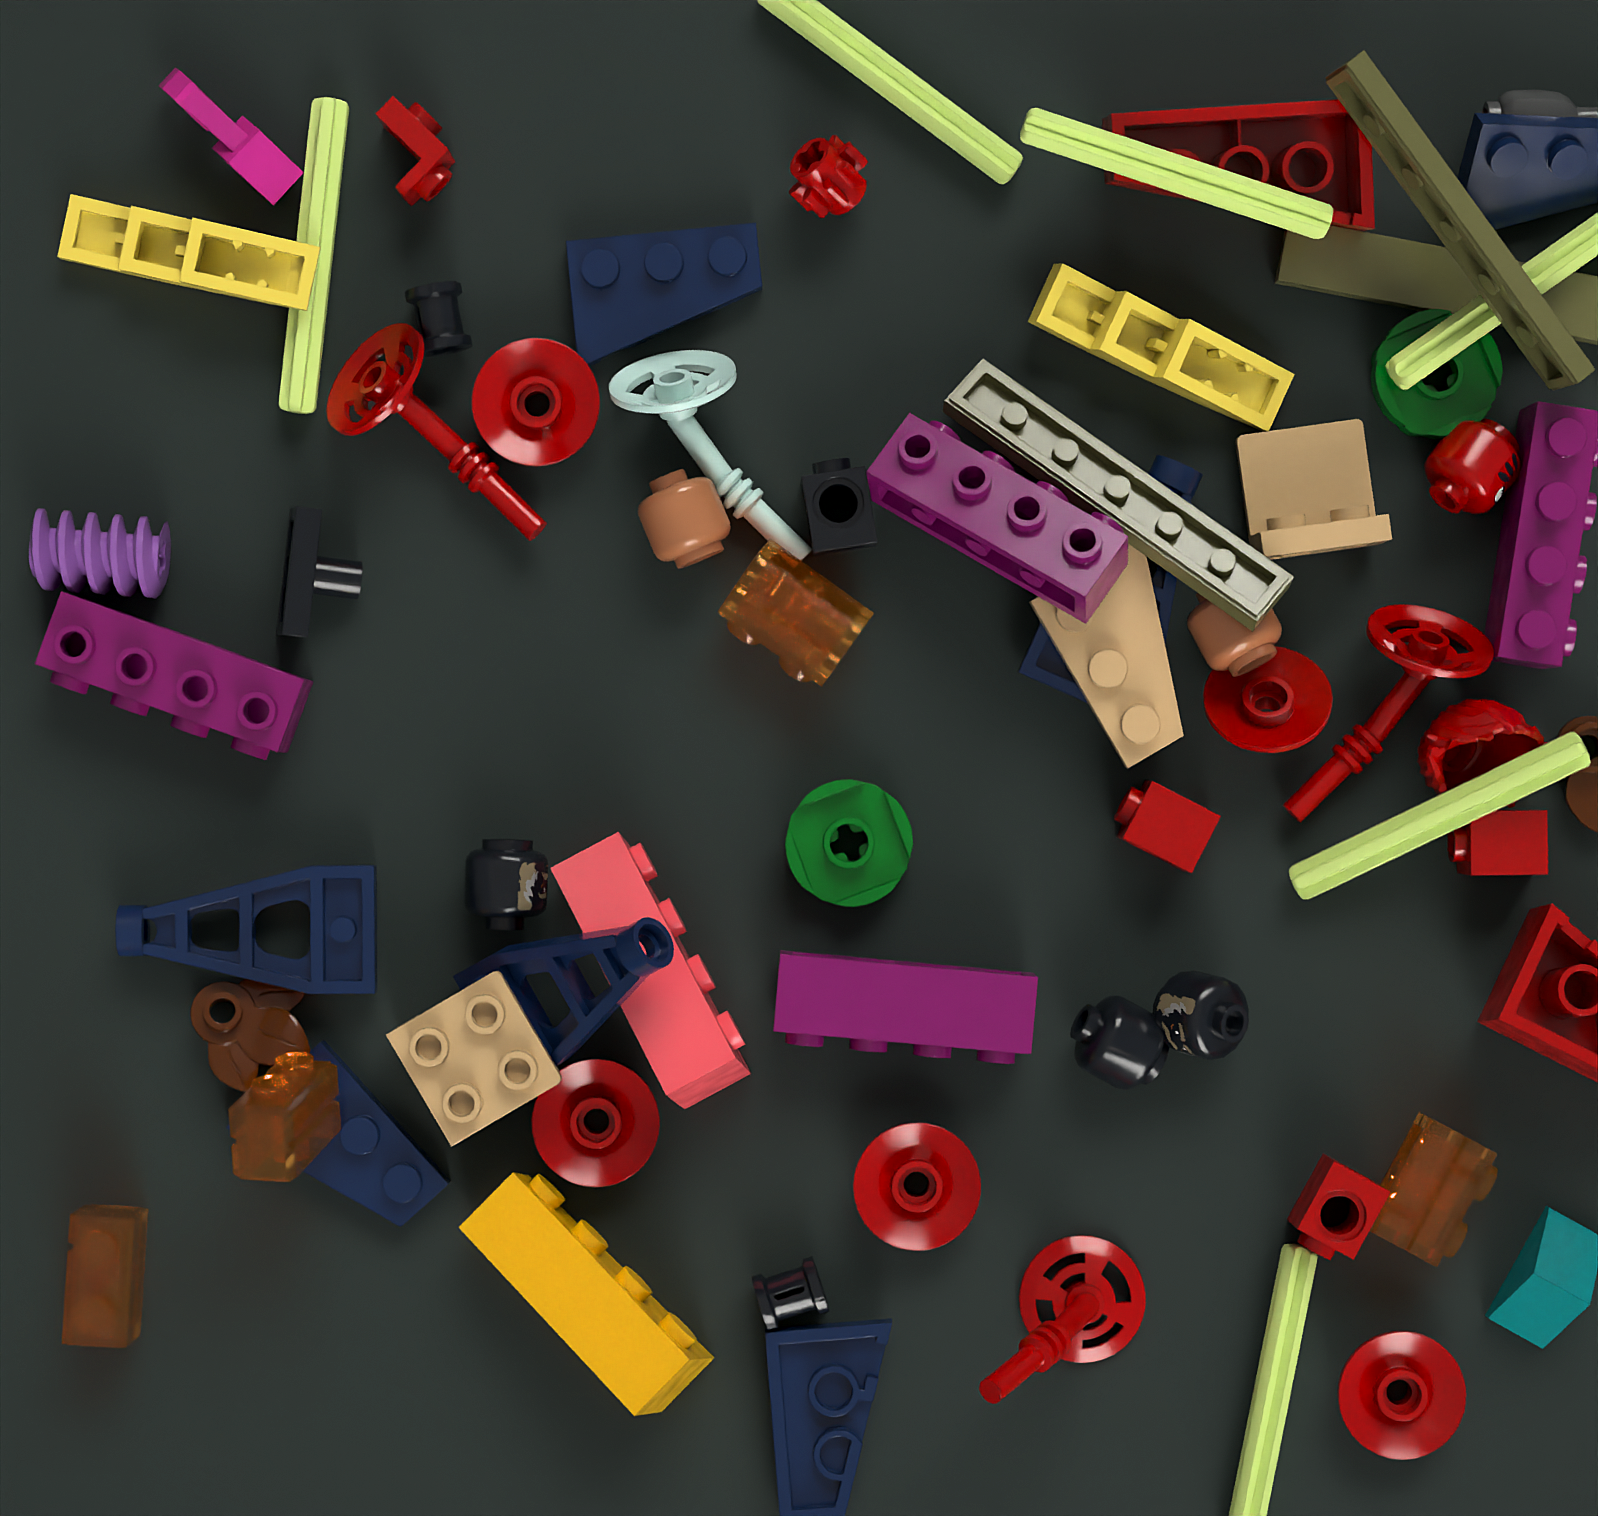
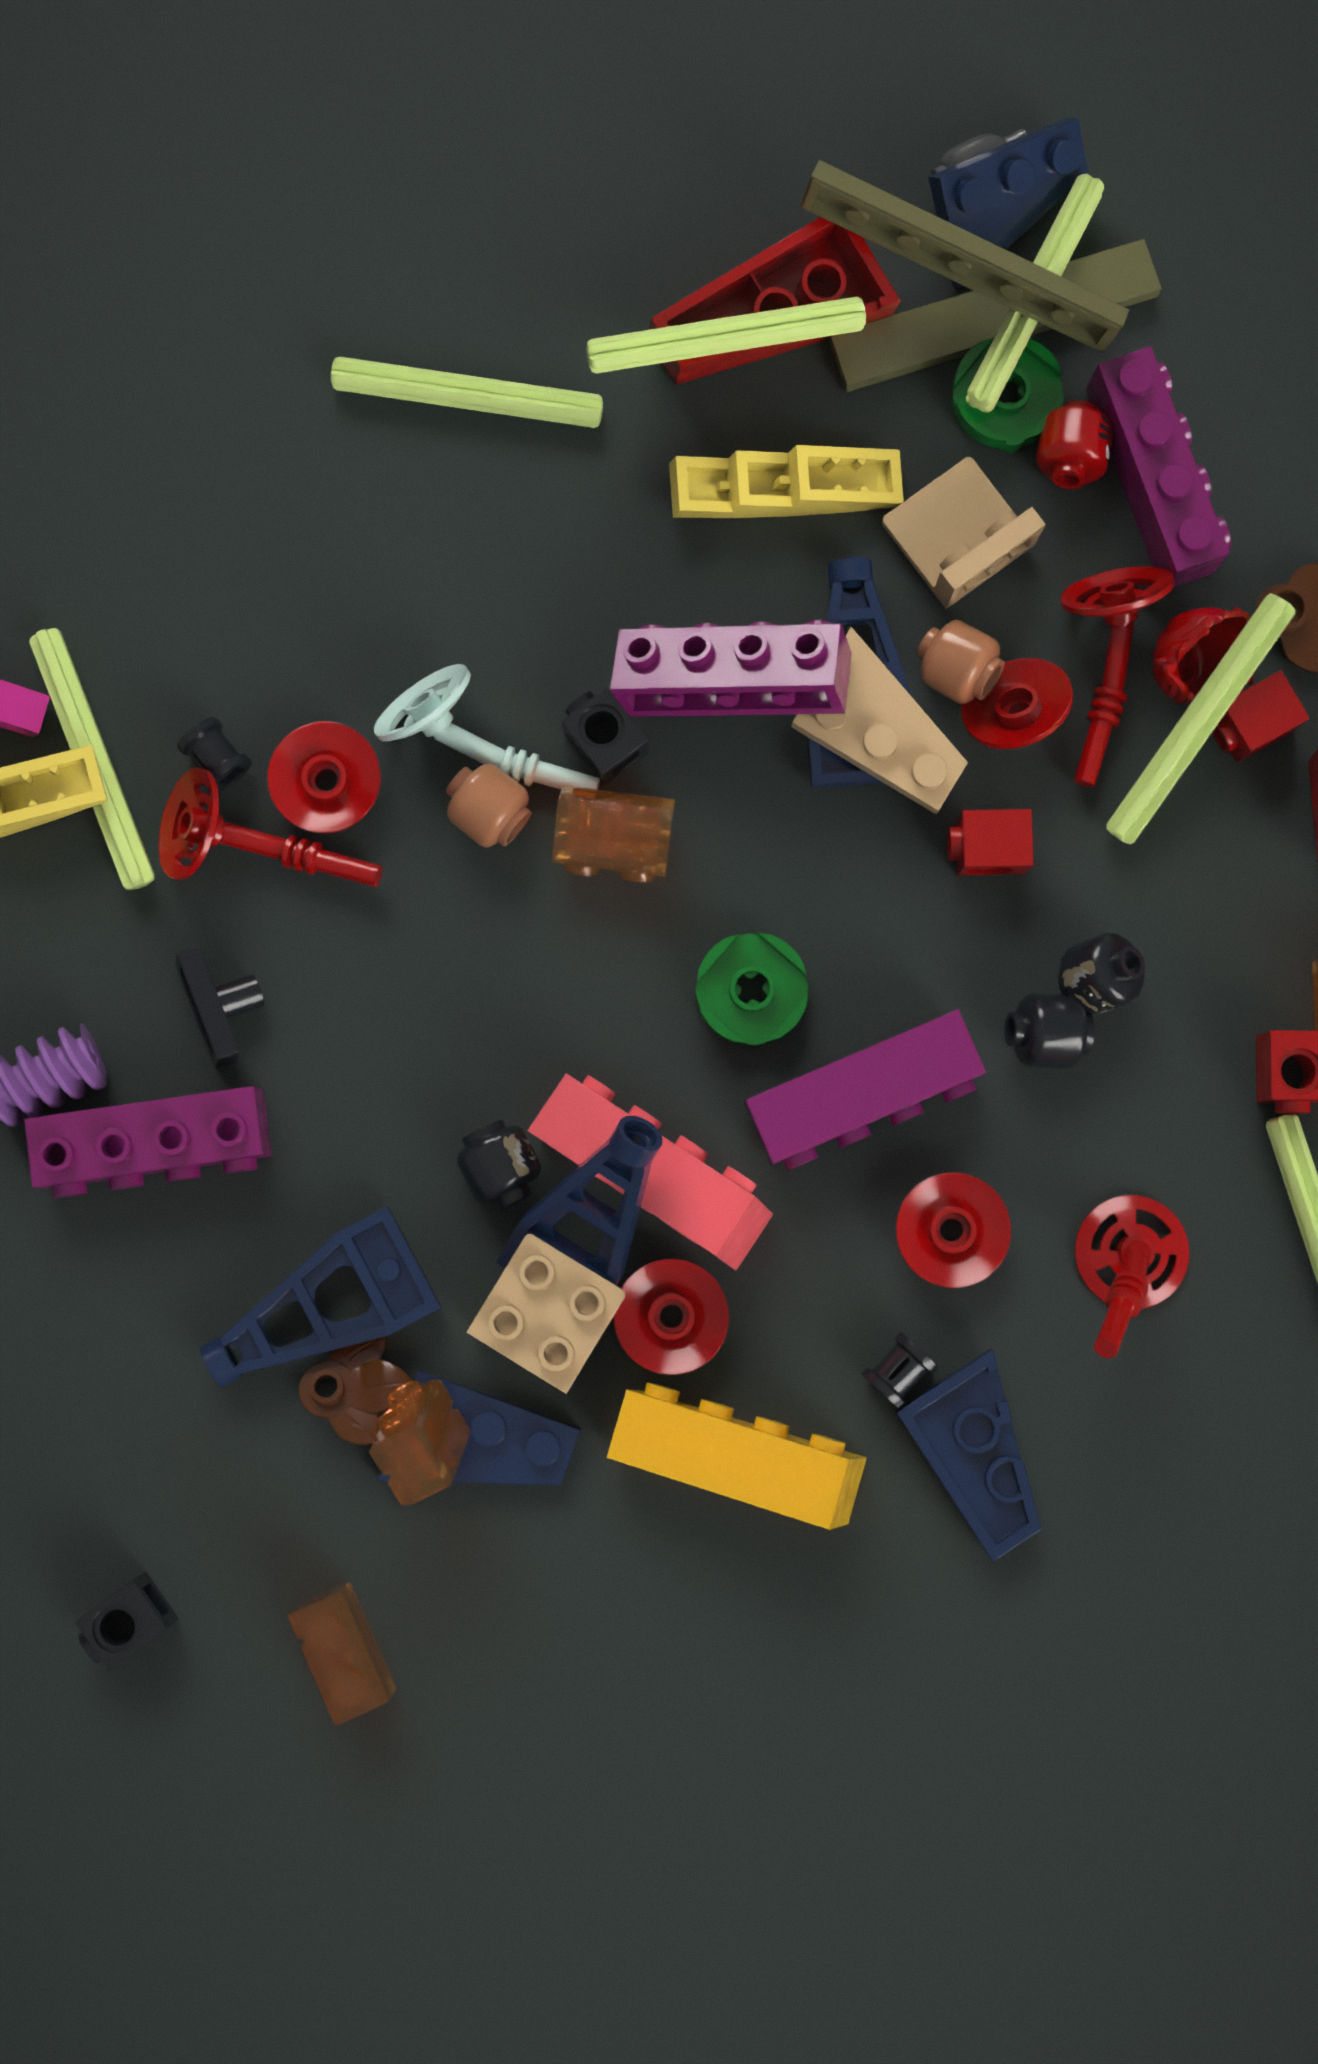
camera: 25 degrees left, 5 degrees down
red bracket [375,96,455,206] -> none
dark blue wing [566,223,762,367] -> none
red gear [788,135,868,218] -> none
tile [942,359,1294,632] -> none

